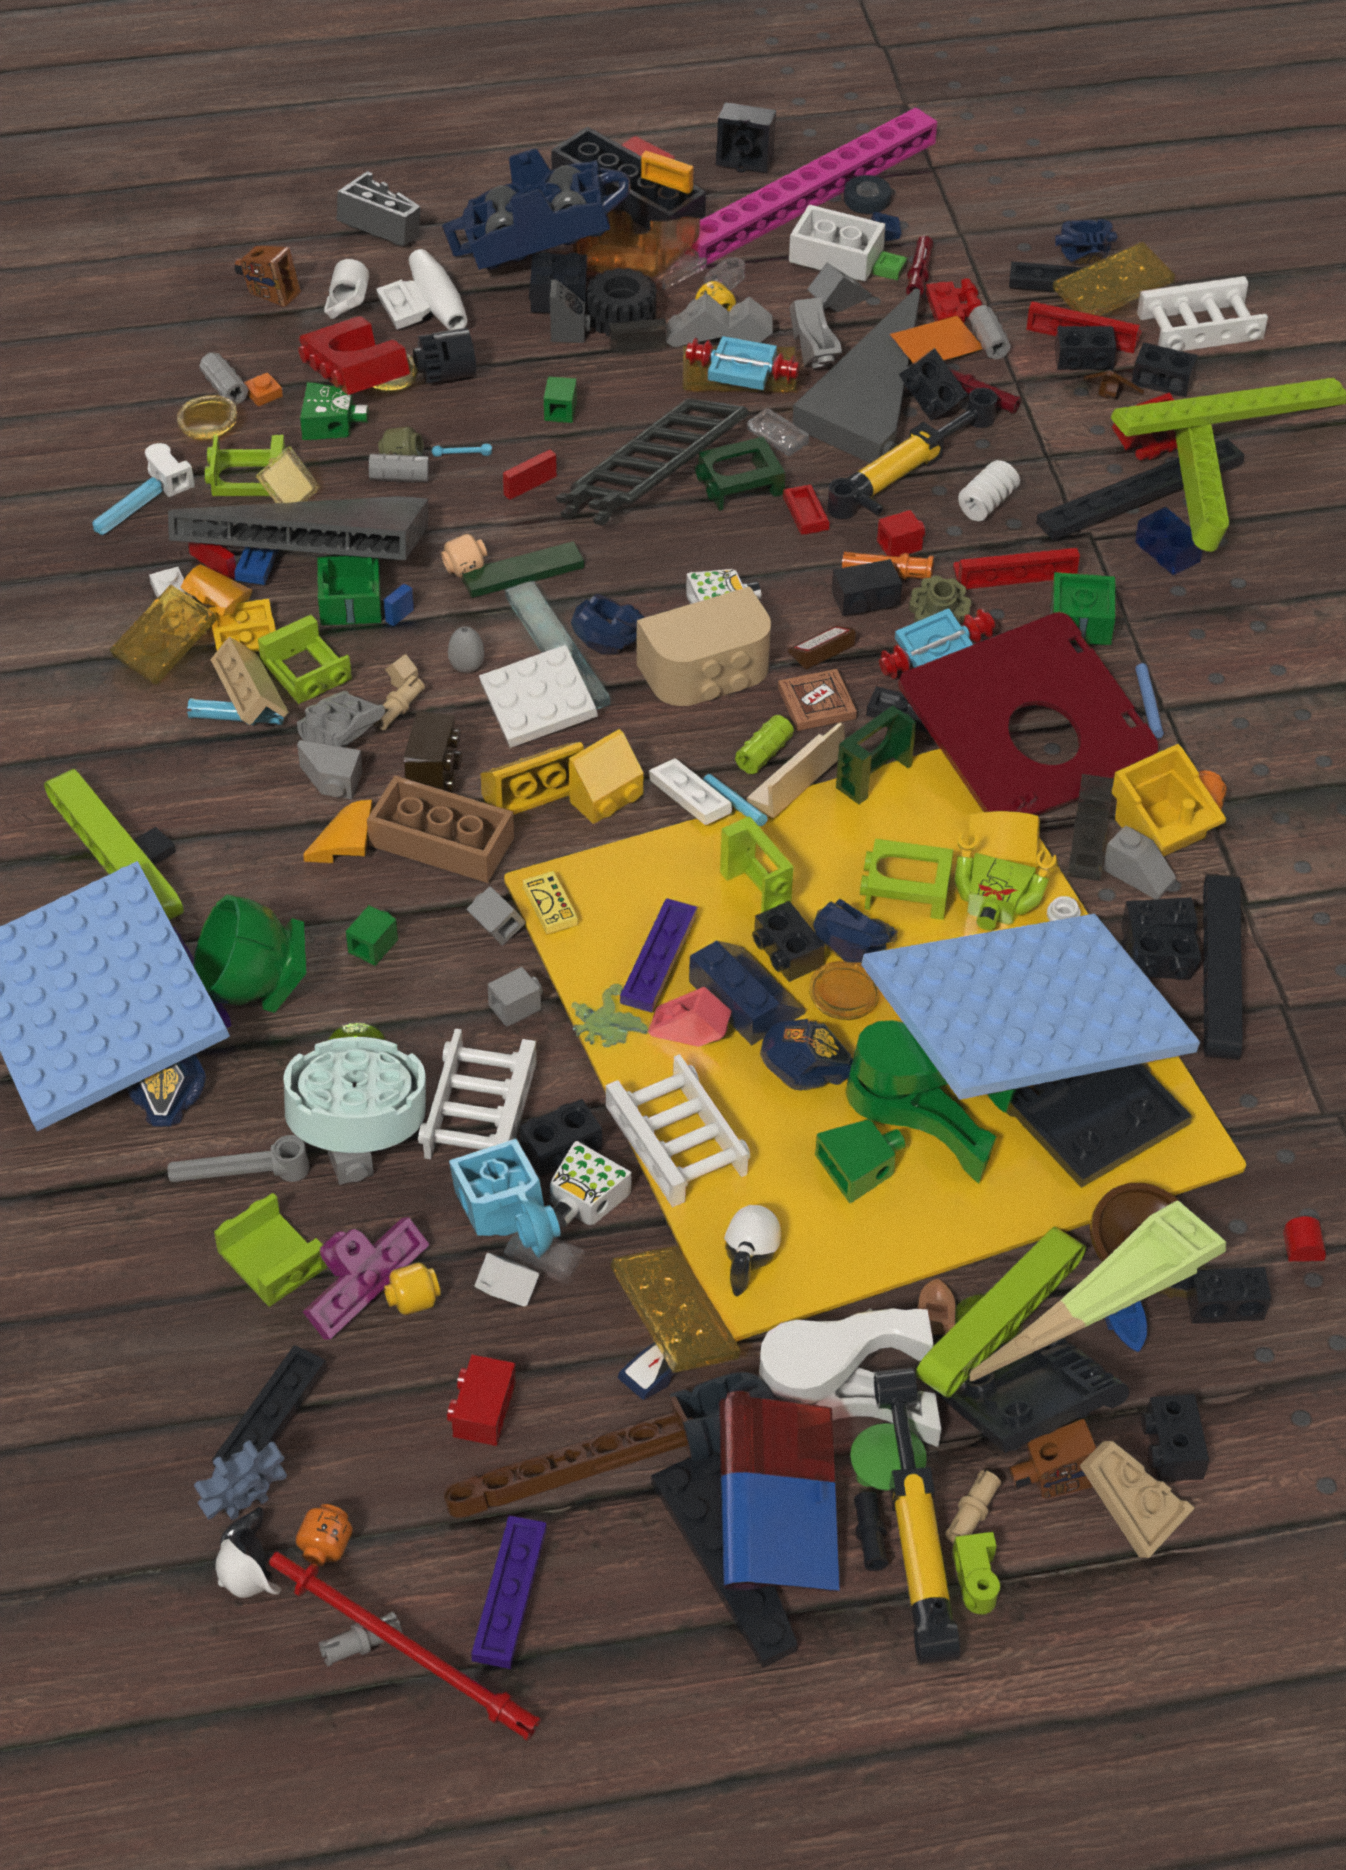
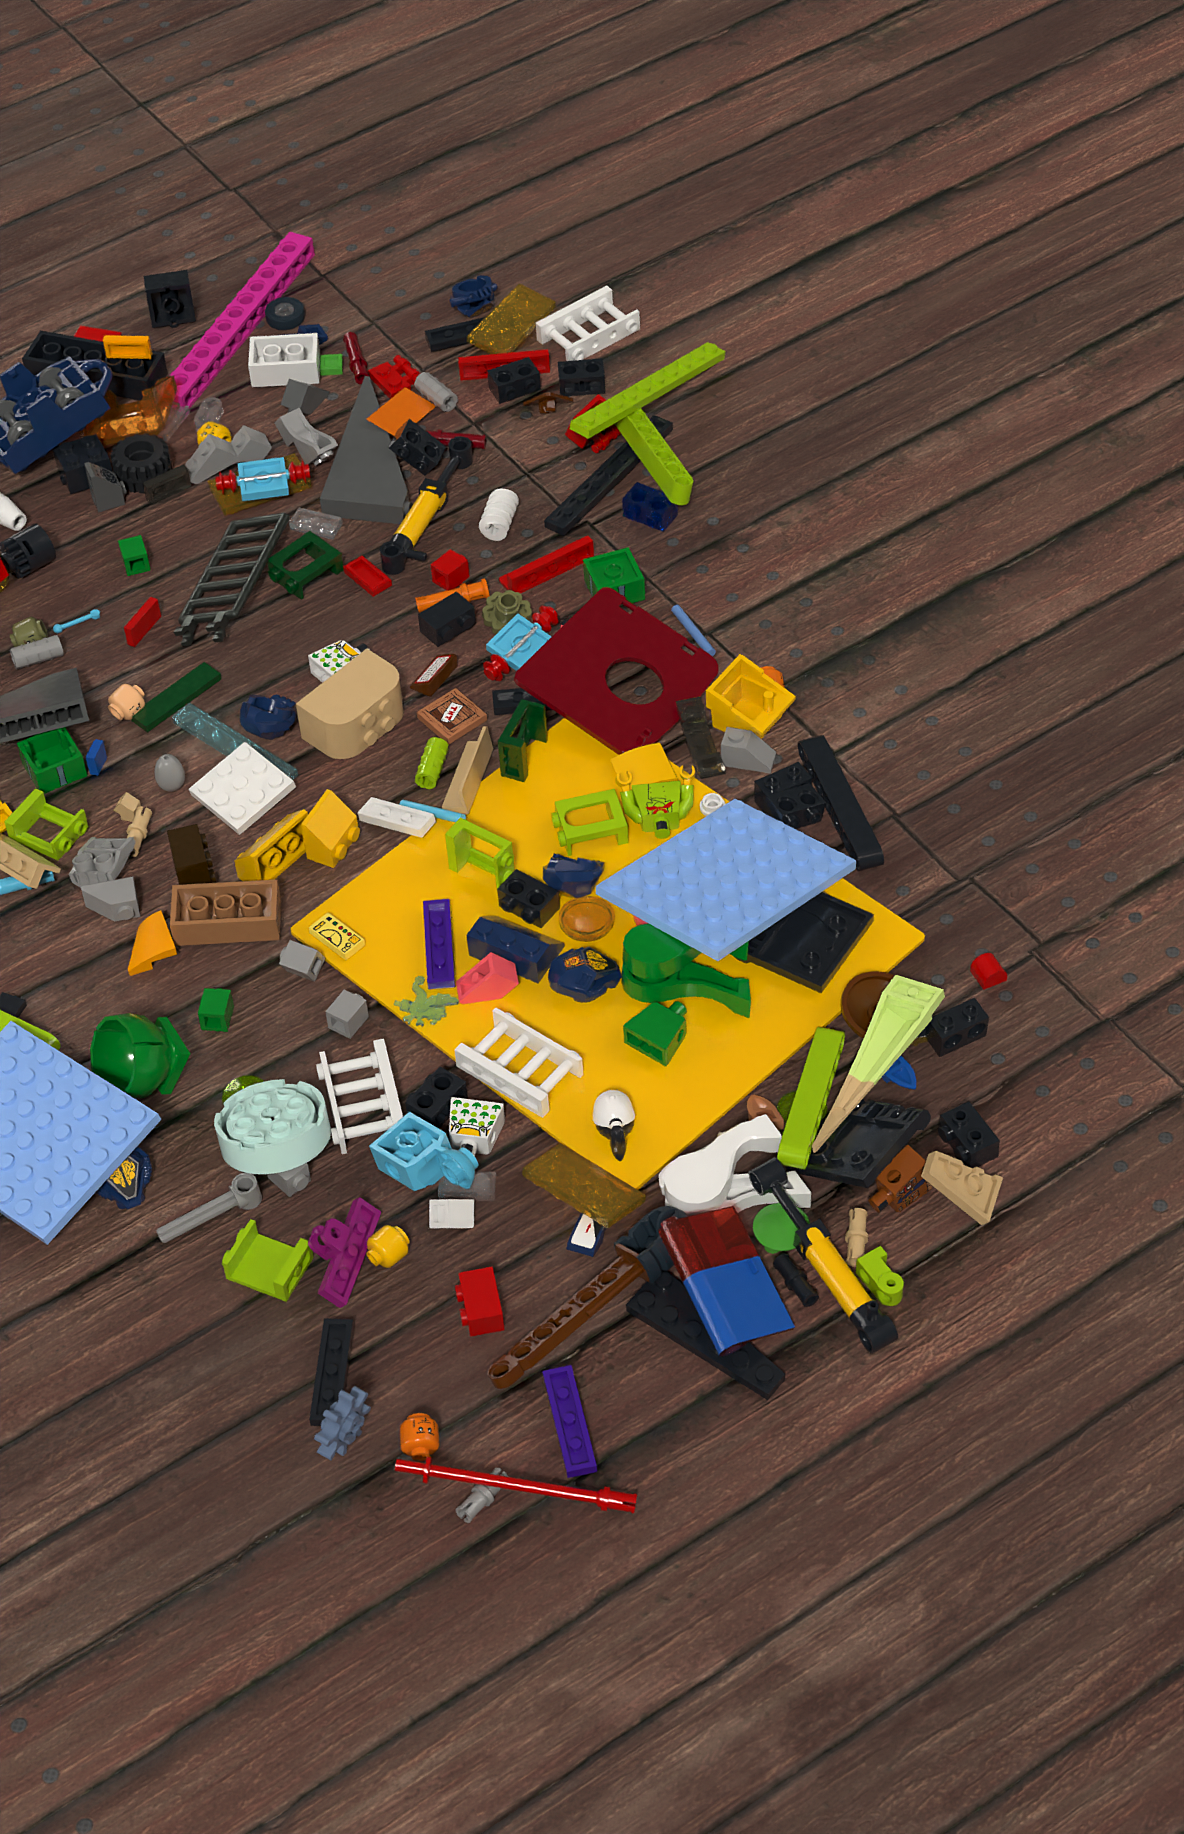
camera: 20 degrees left, 0 degrees up
hair [216,1507,282,1598] -> none

